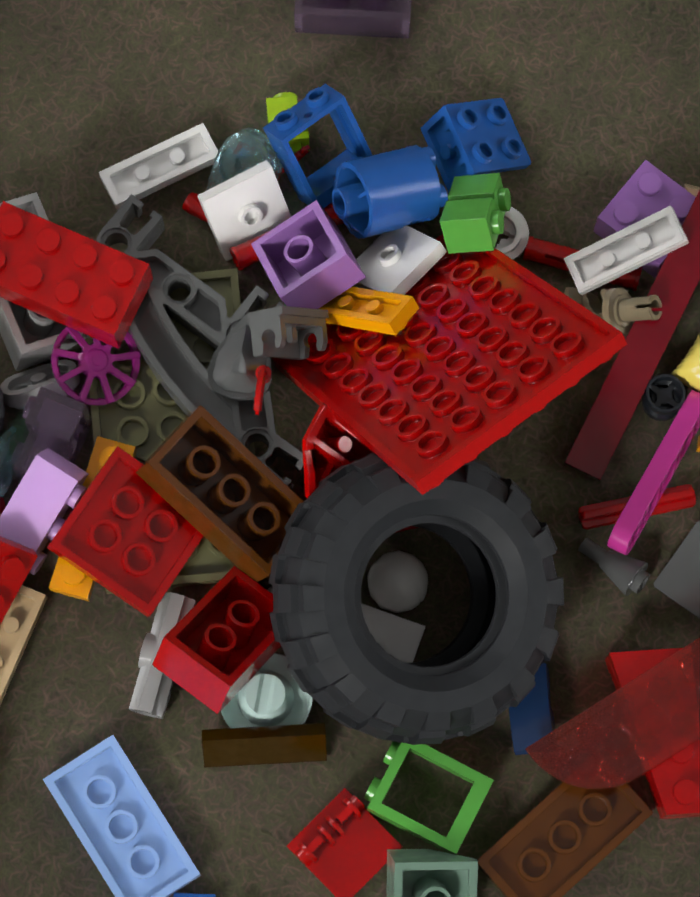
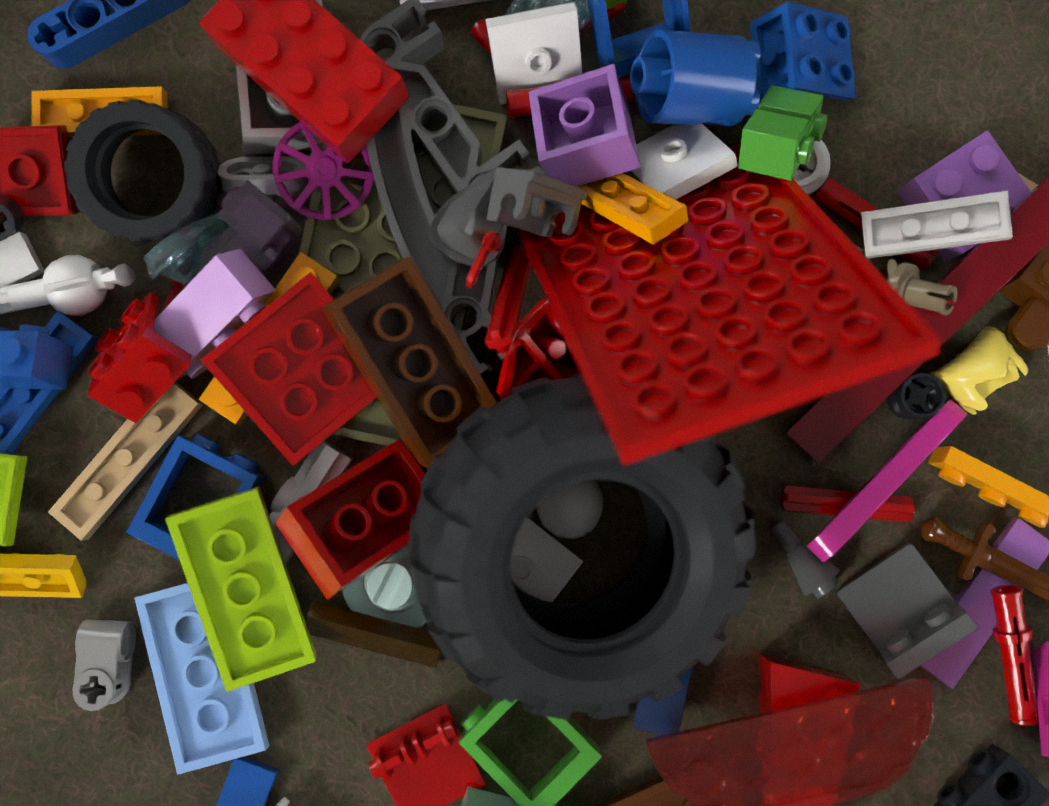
camera: 20 degrees right, 10 degrees up
none -> light grey piece [72,619,136,711]
none -> blue window [126,432,268,560]
none -> lime plate [165,486,317,692]
none -> red axle [485,246,531,354]

